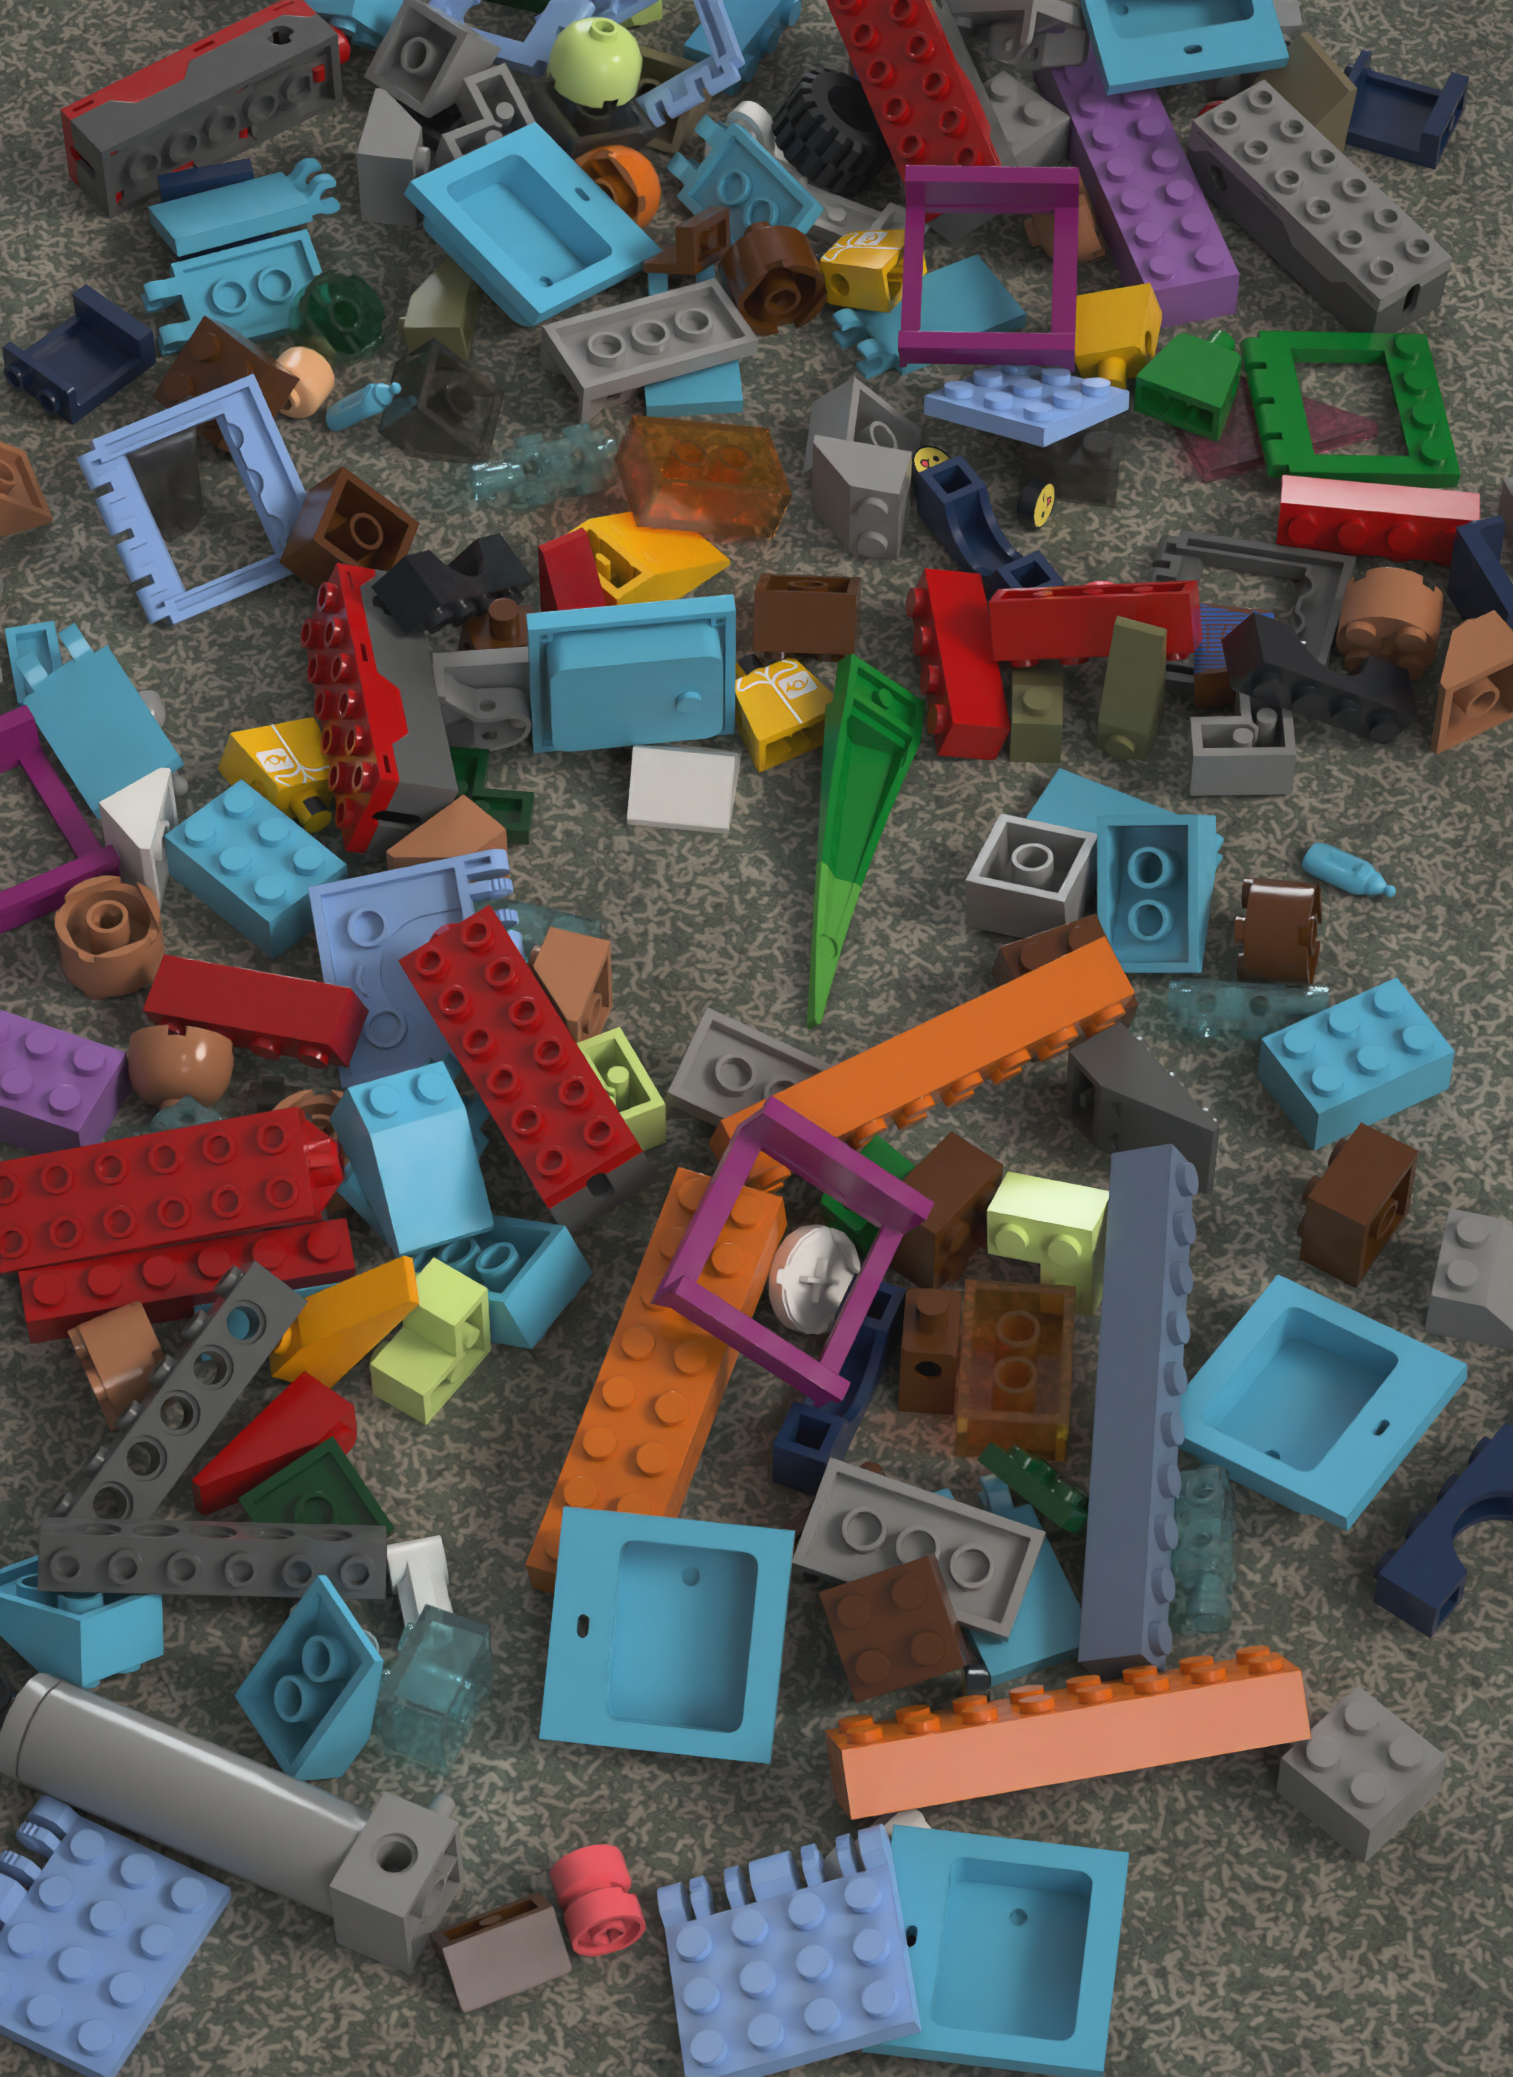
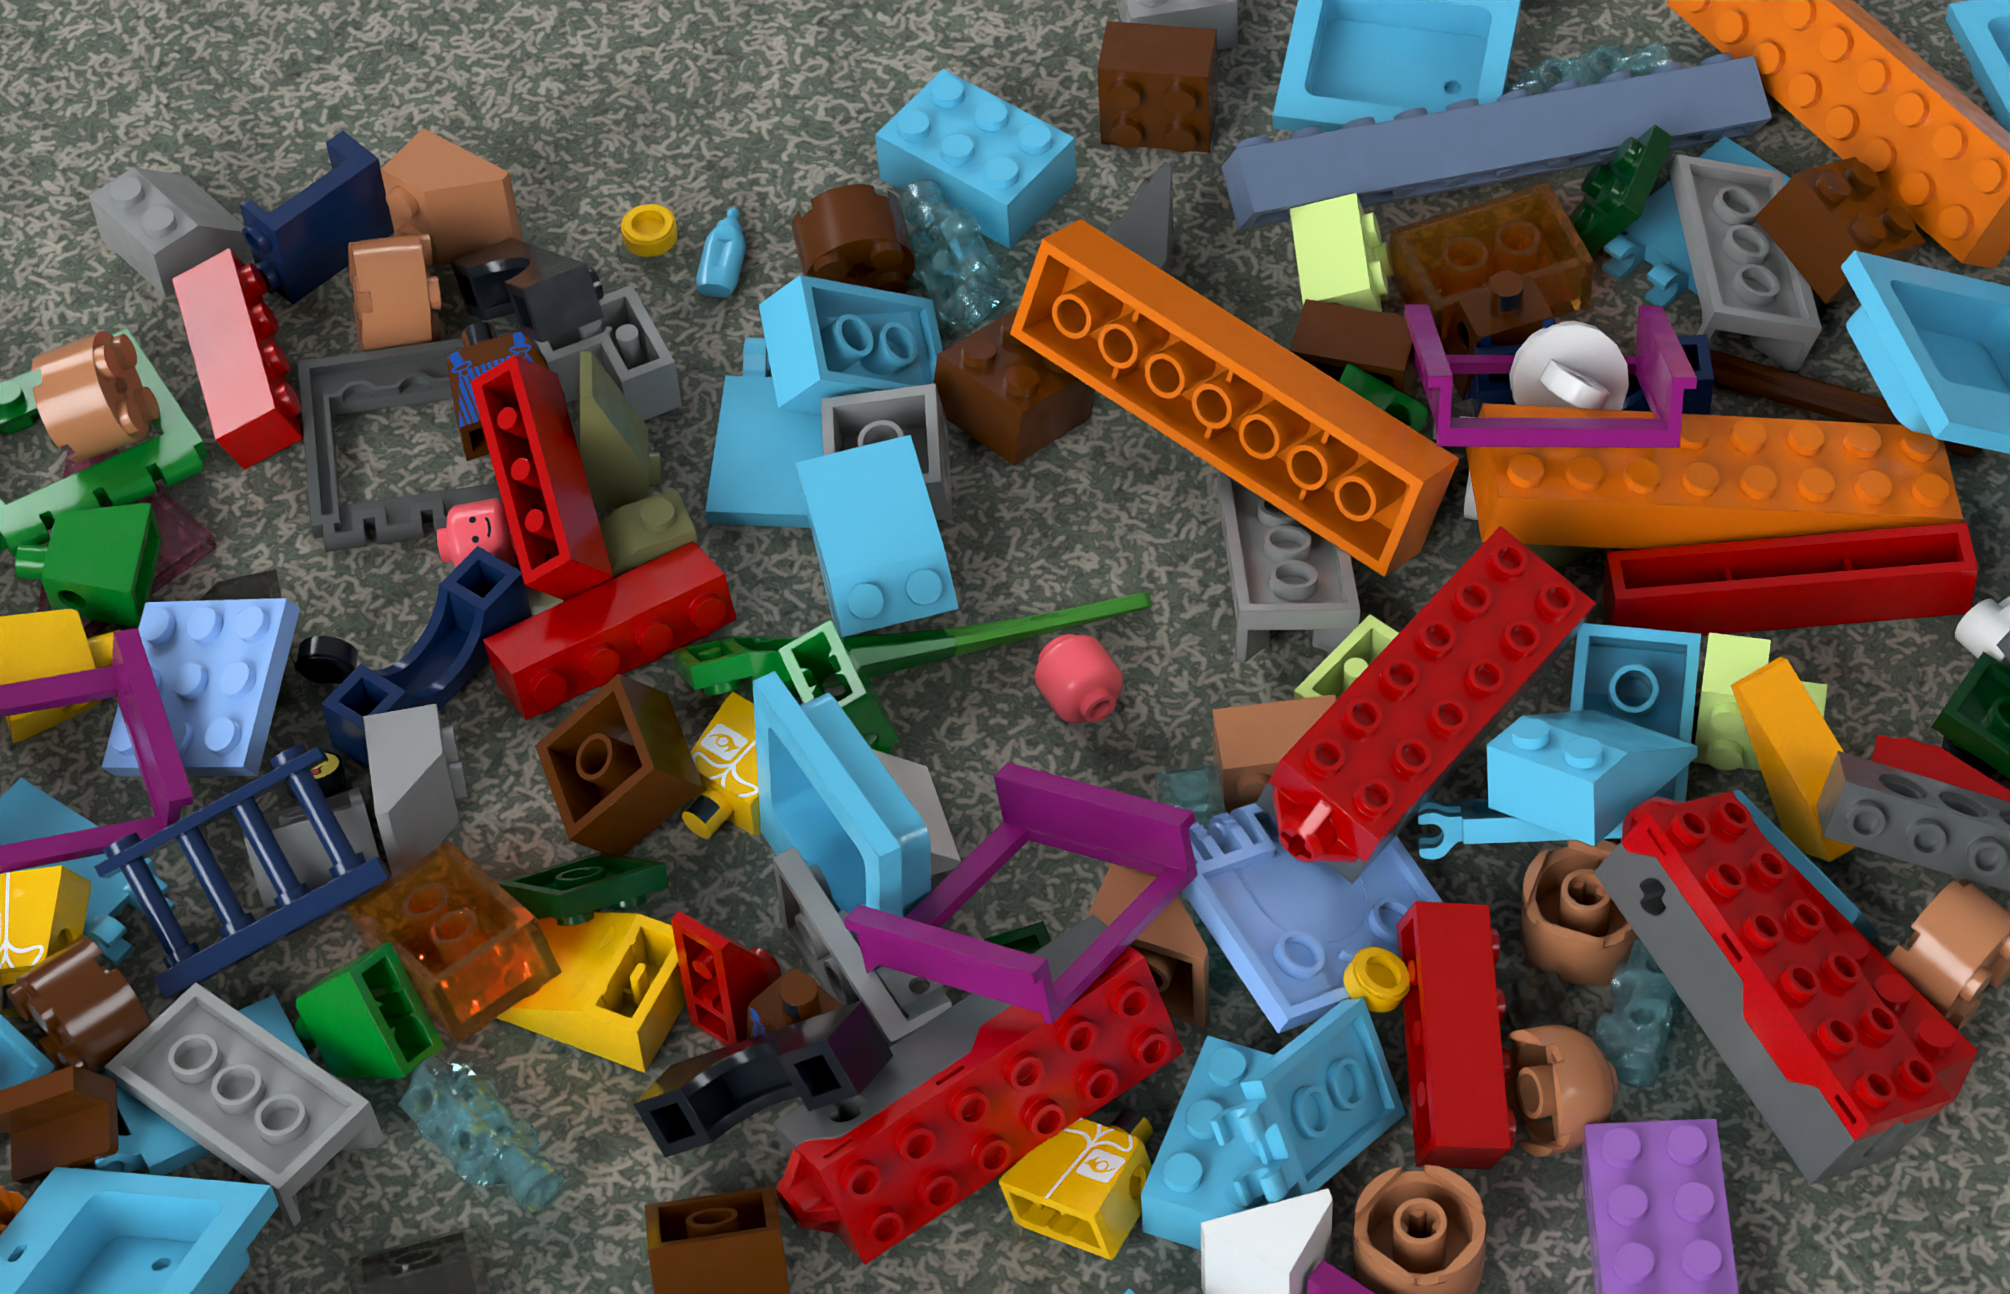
camera: 110 degrees left, 0 degrees up
none -> nougat brick [31,331,159,463]
none -> dark blue fence [94,743,393,999]
none -> green torso [295,942,445,1079]
none -> dark green plate [495,852,669,926]
none -> yellow tile [621,204,678,257]
none -> green torso [778,619,899,754]
none -> medium azure slope [795,435,959,637]
none -> magenta piece [844,763,1197,1024]
none -> coral head [1034,634,1124,724]
none -> medium azure tile [1210,997,1406,1206]
none -> yellow tile [1343,947,1411,1013]
none -> white tile [1509,321,1629,410]
none -> red brick [1603,522,1978,636]

